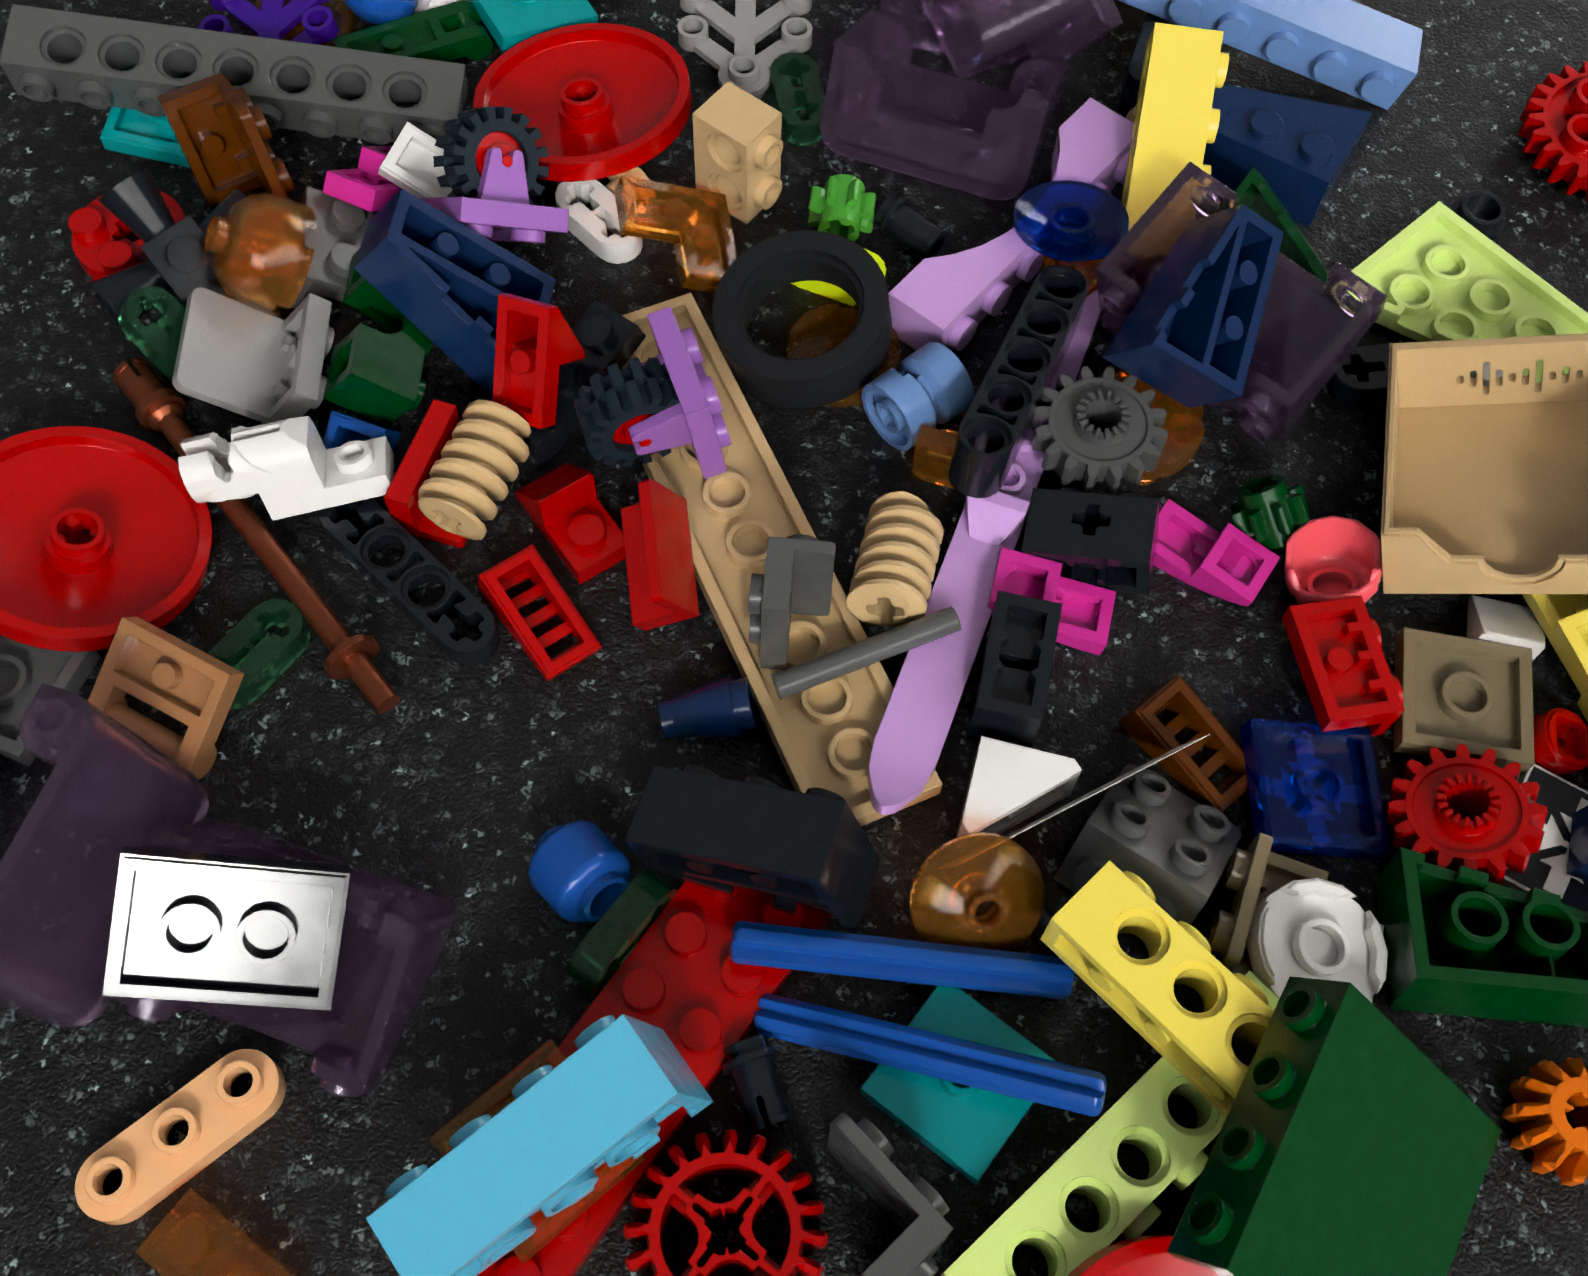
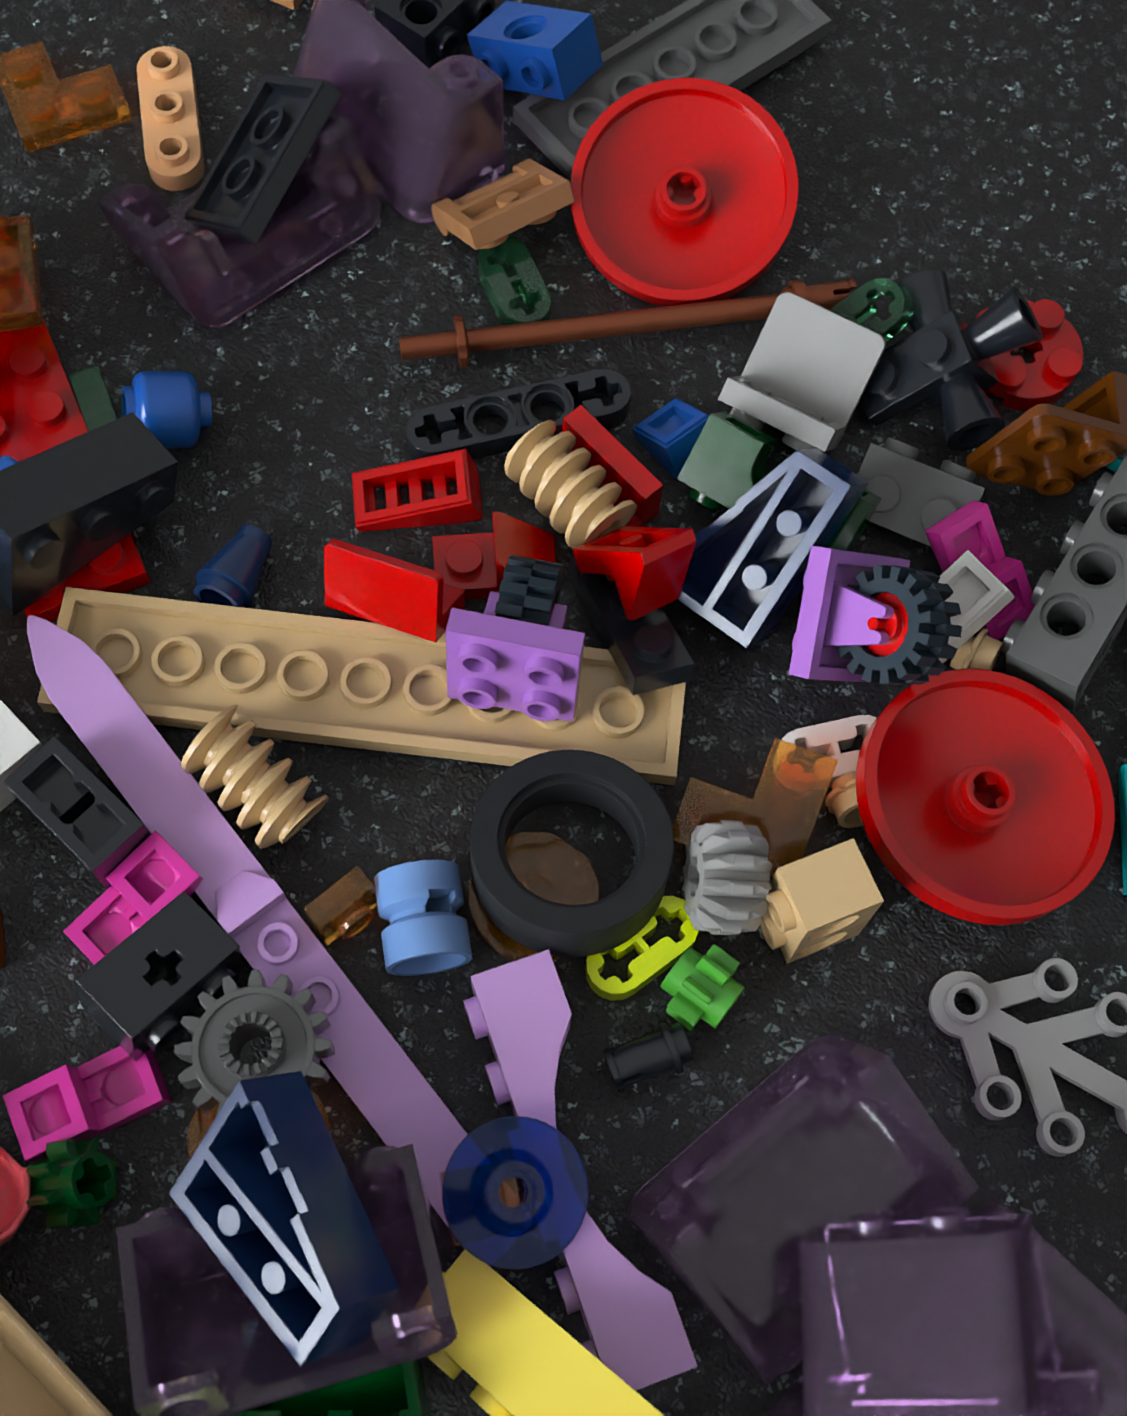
camera: 120 degrees right, 5 degrees up
white plate [178,416,394,521] -> none
clear orange cylinder [205,193,317,317] -> none
dark grey bracket [748,534,836,670] -> none
clear green beam [771,52,827,146] -> none
dark grey bar [771,606,961,700] -> none
black beam [948,265,1089,498] -> none
none -> light grey gear [681,820,773,935]

